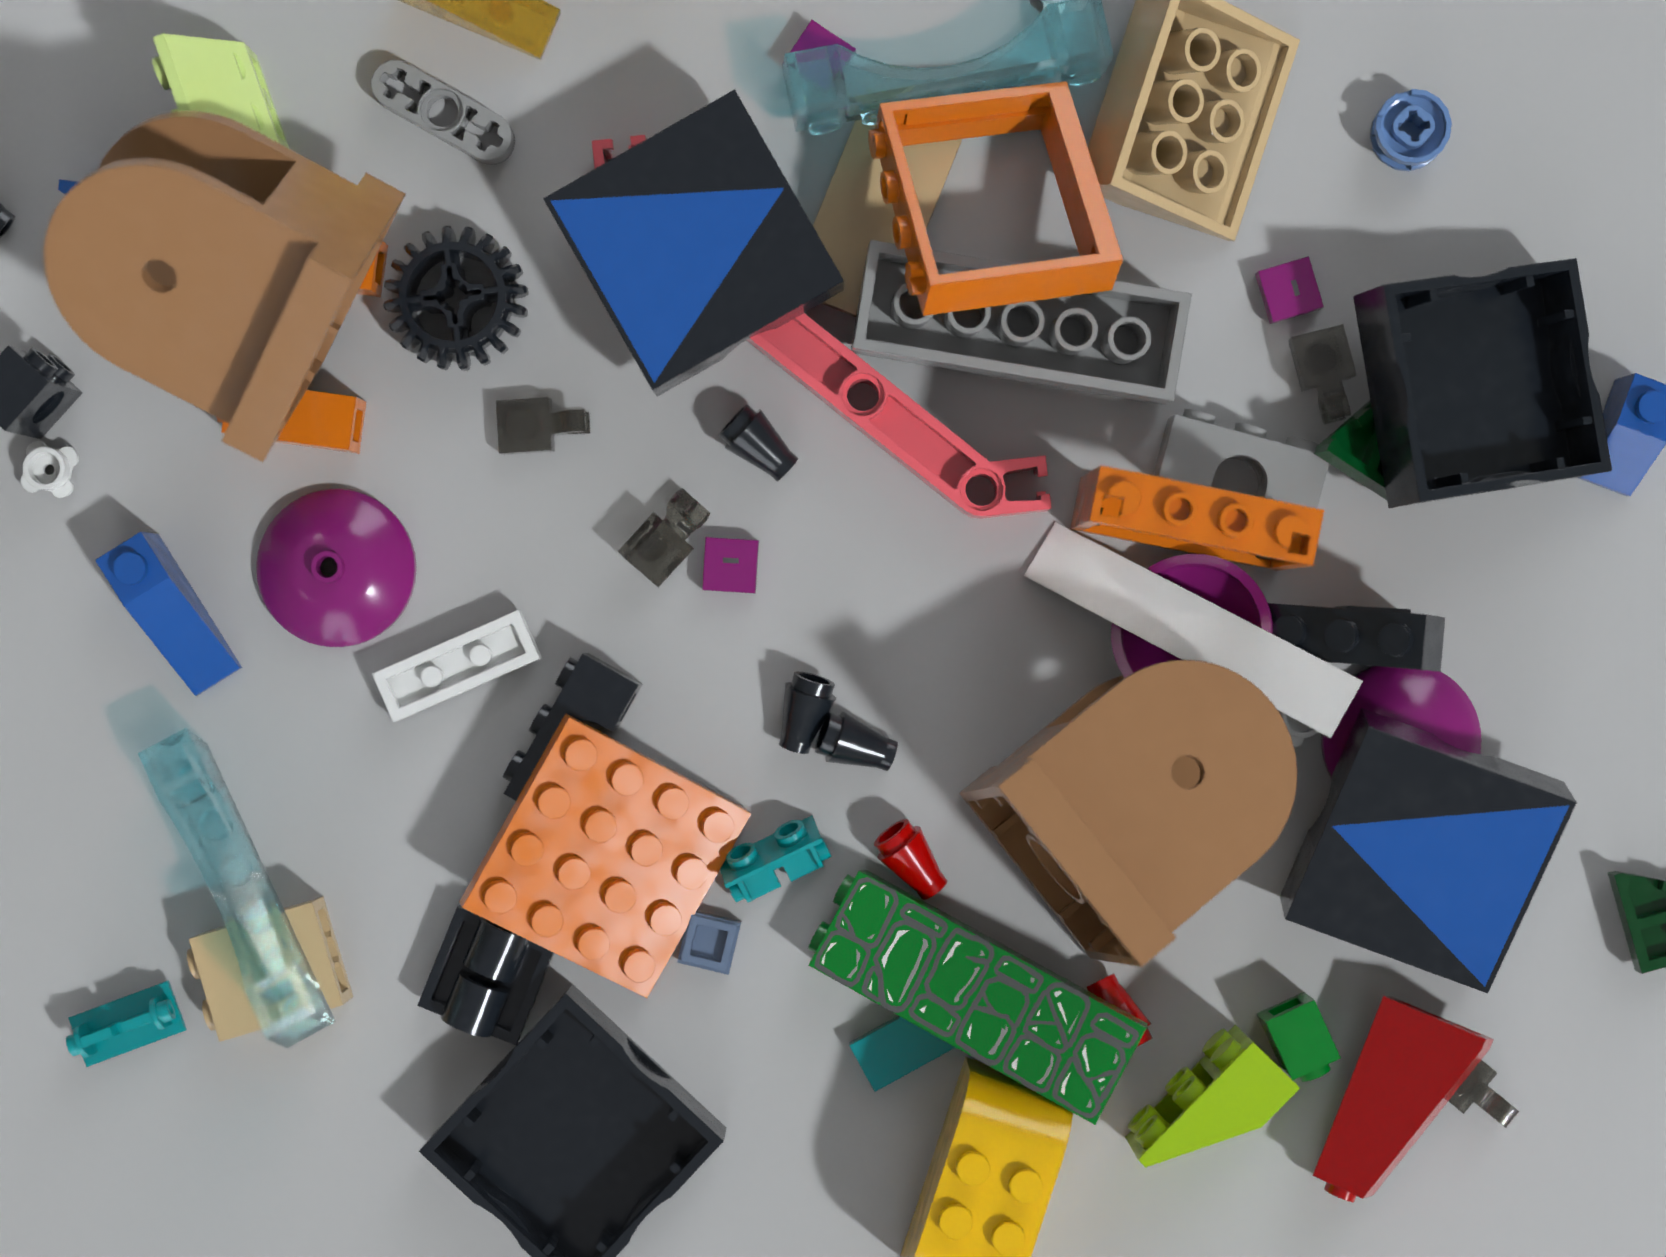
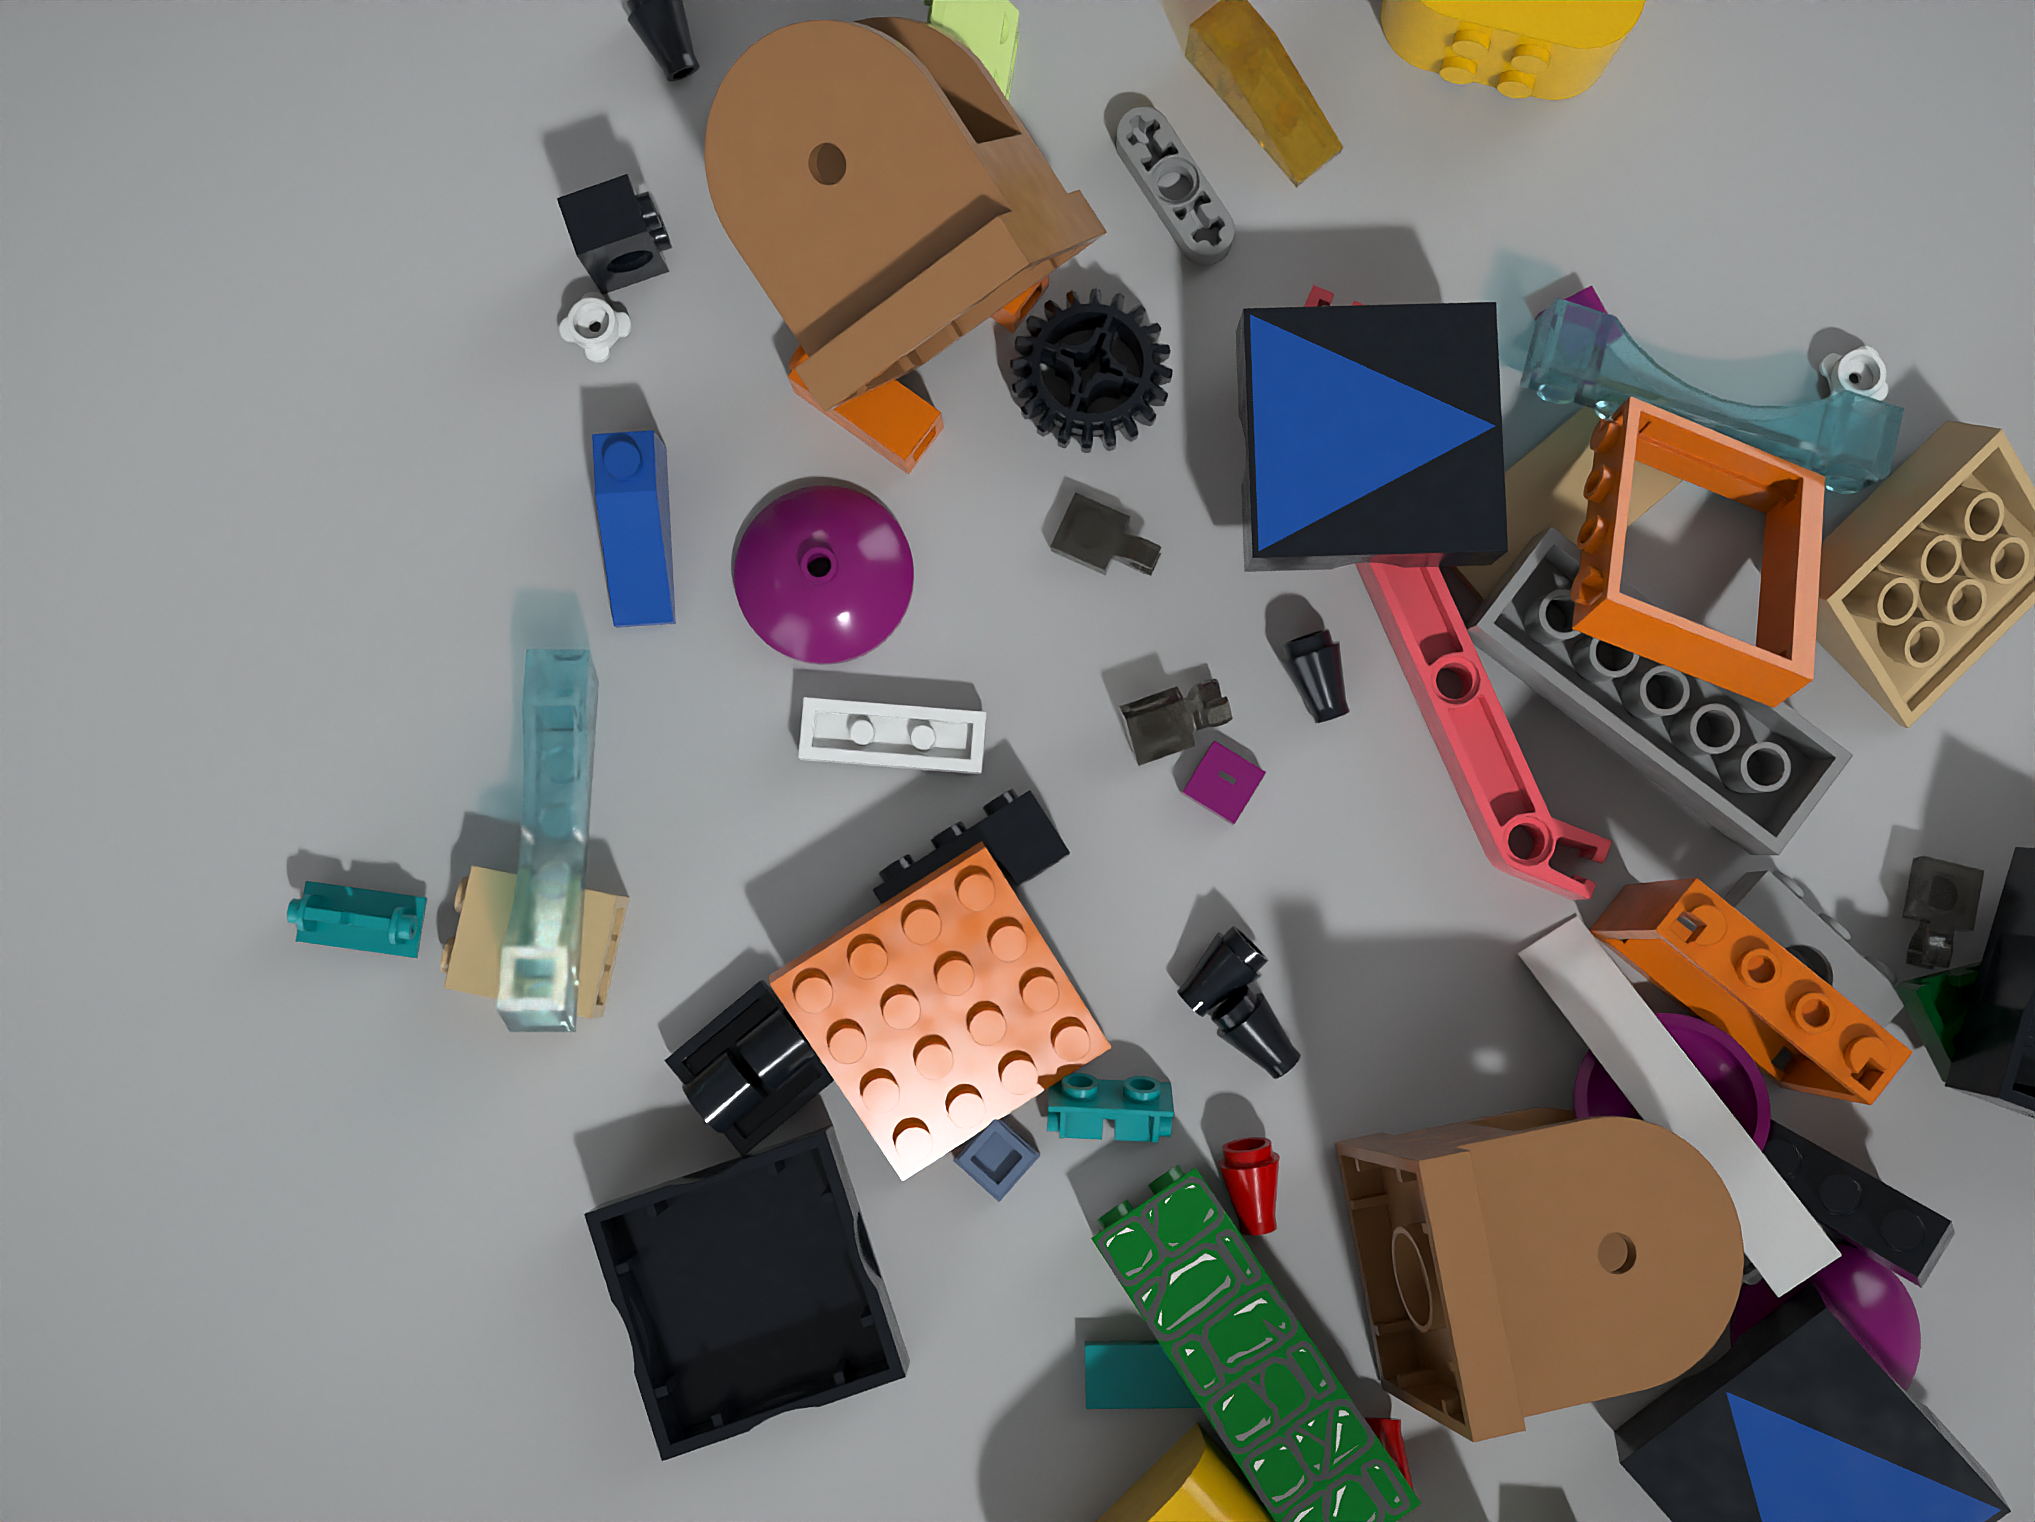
camera: 35 degrees right, 5 degrees down
magenta tile [1255,256,1324,324] -> none

